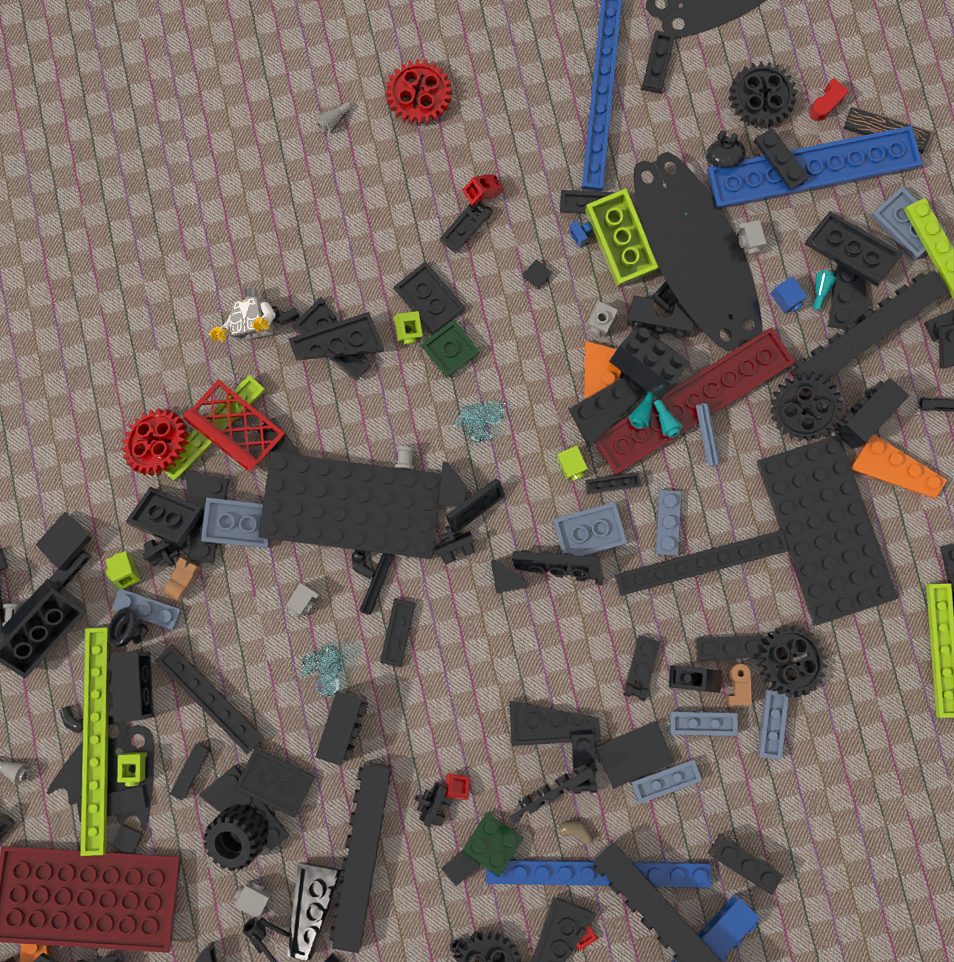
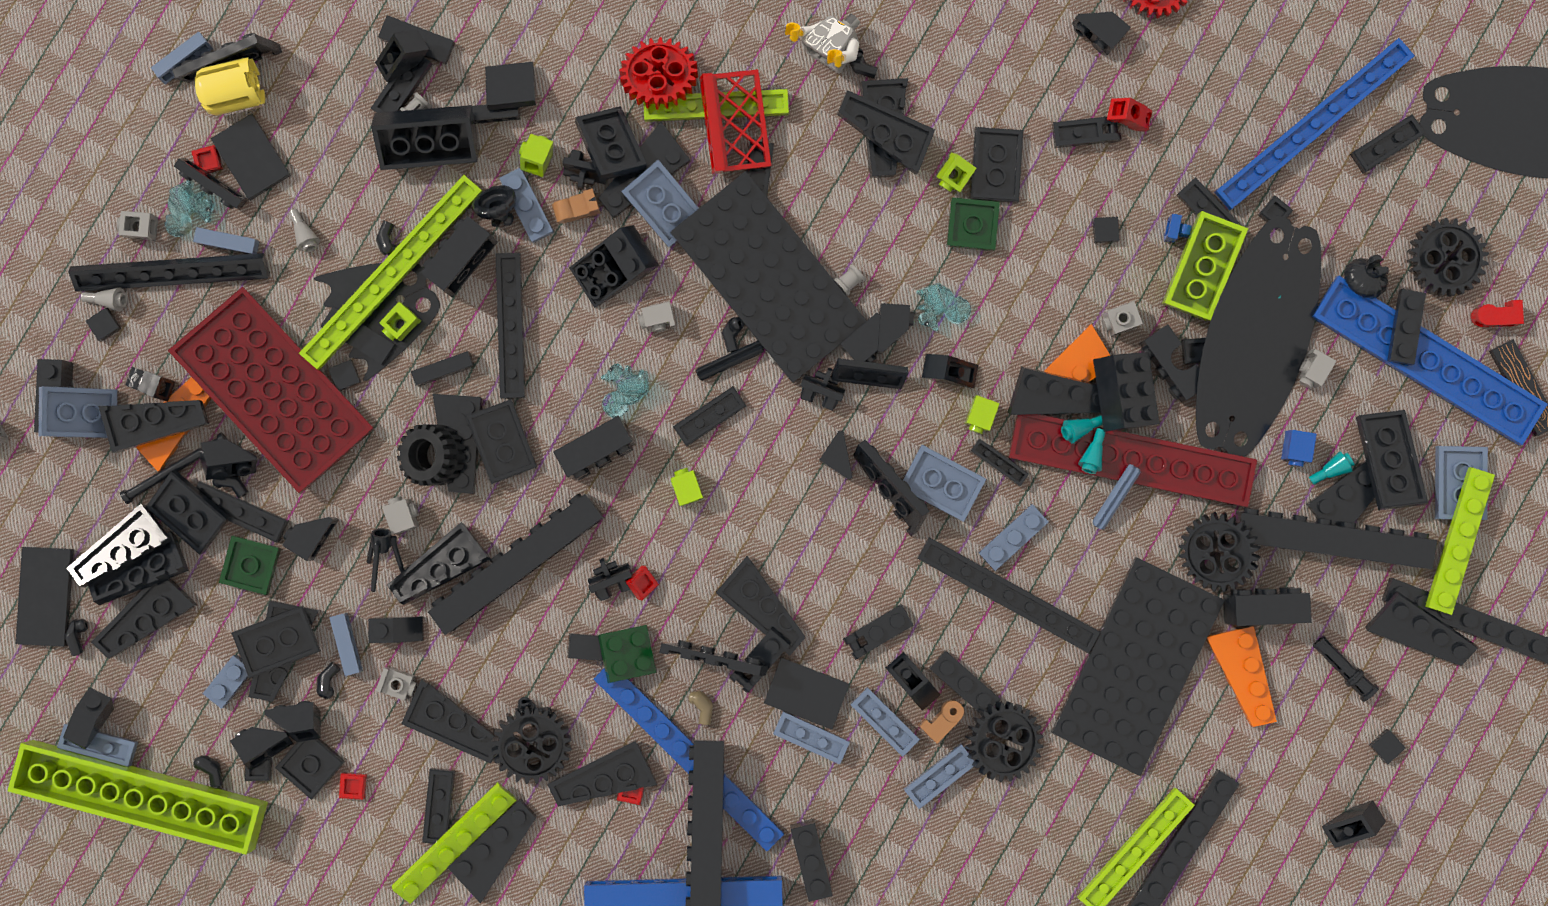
camera: 40 degrees right, 5 degrees up
none -> black slope [569,225,659,308]
none -> lime brick [670,468,704,506]
none -> black slope [877,303,914,354]
none -> black slope [922,354,978,389]
none -> black slope [1072,12,1131,55]
none -> black tile [1258,195,1293,230]

